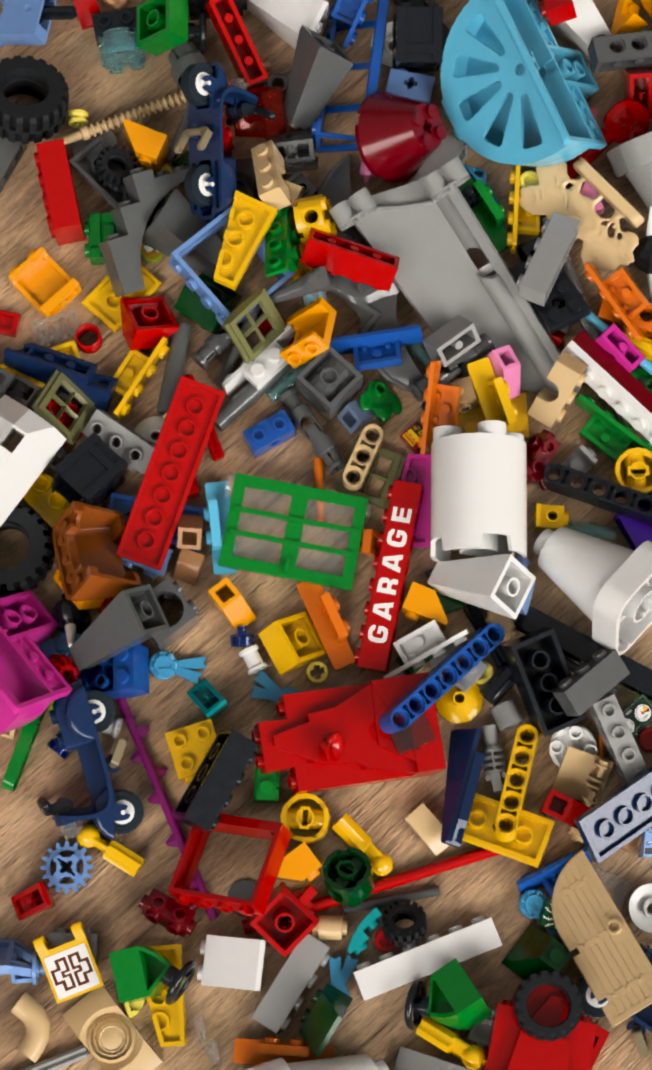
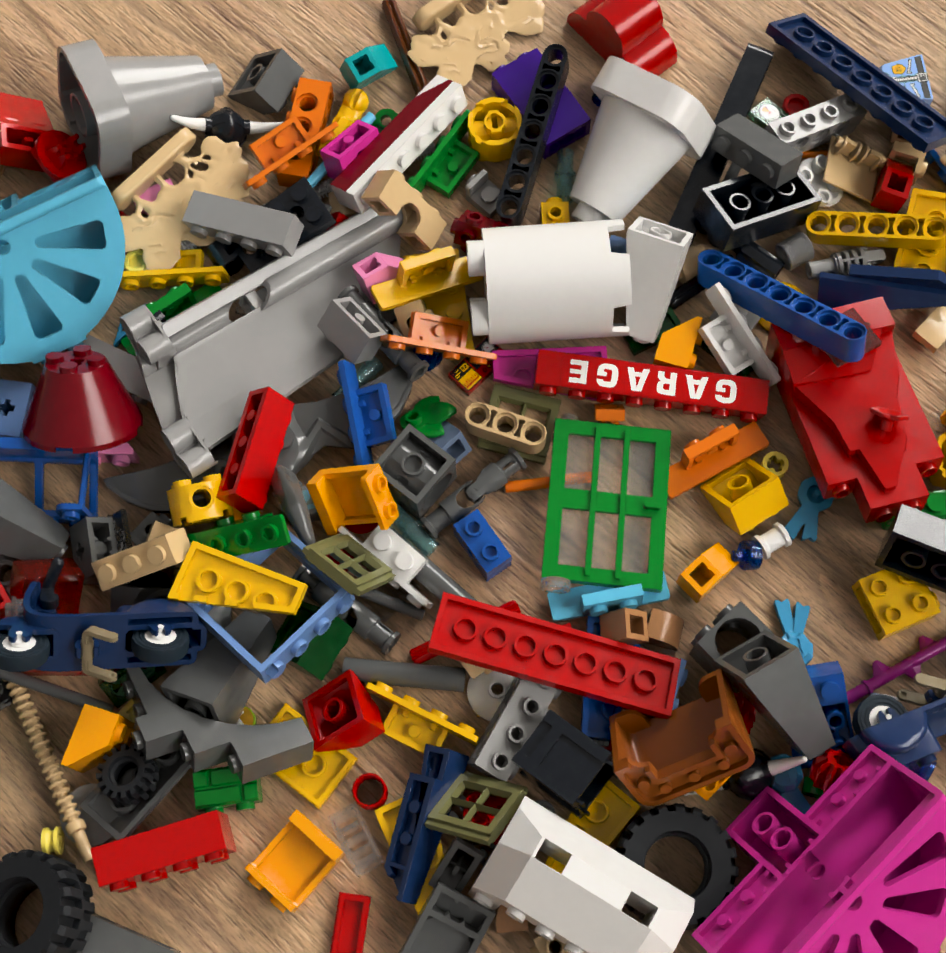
camera: 90 degrees left, 5 degrees down
teal slope [187,678,228,720] -> none

